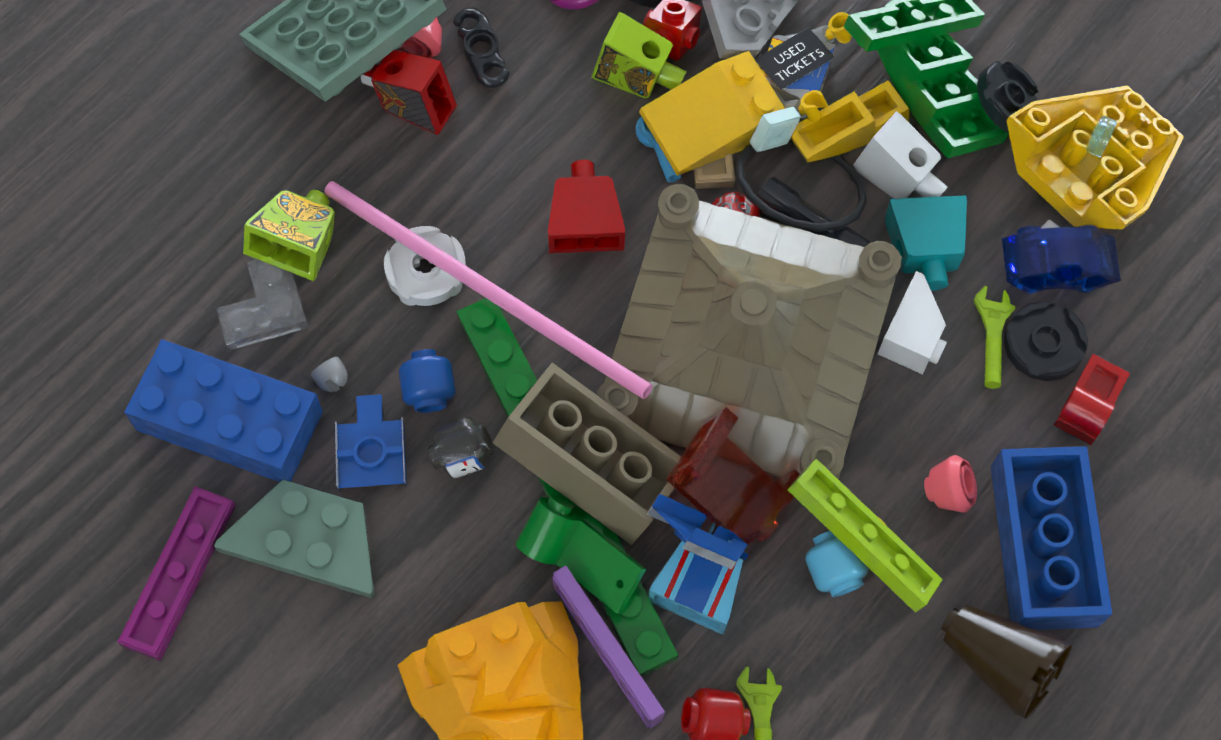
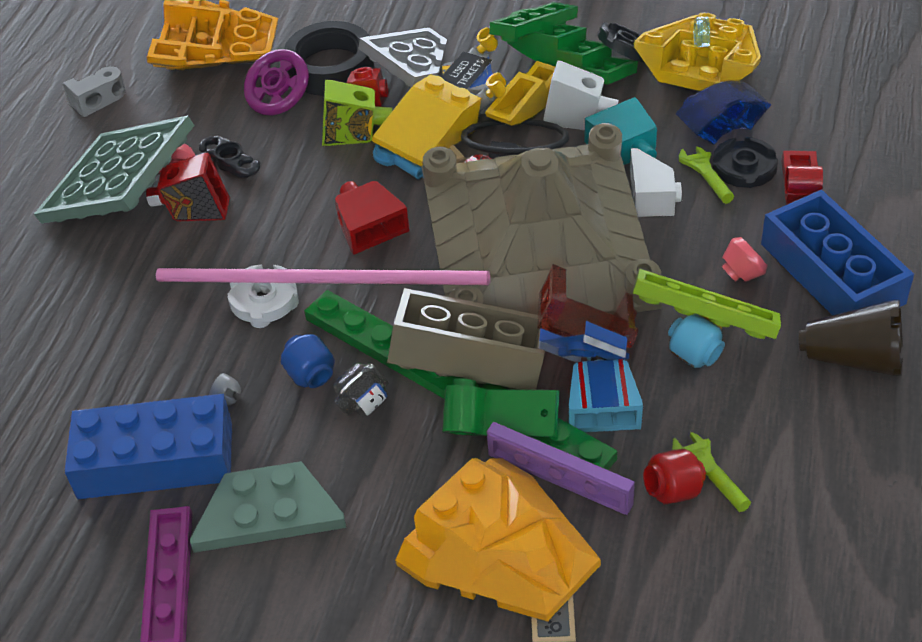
camera: 20 degrees left, 20 degrees down
clear plate [216,259,308,350] -> none
lime torso [243,190,335,281] -> none
blue piece [335,394,407,490] -> none
light aqua tile [750,107,801,152] -> none

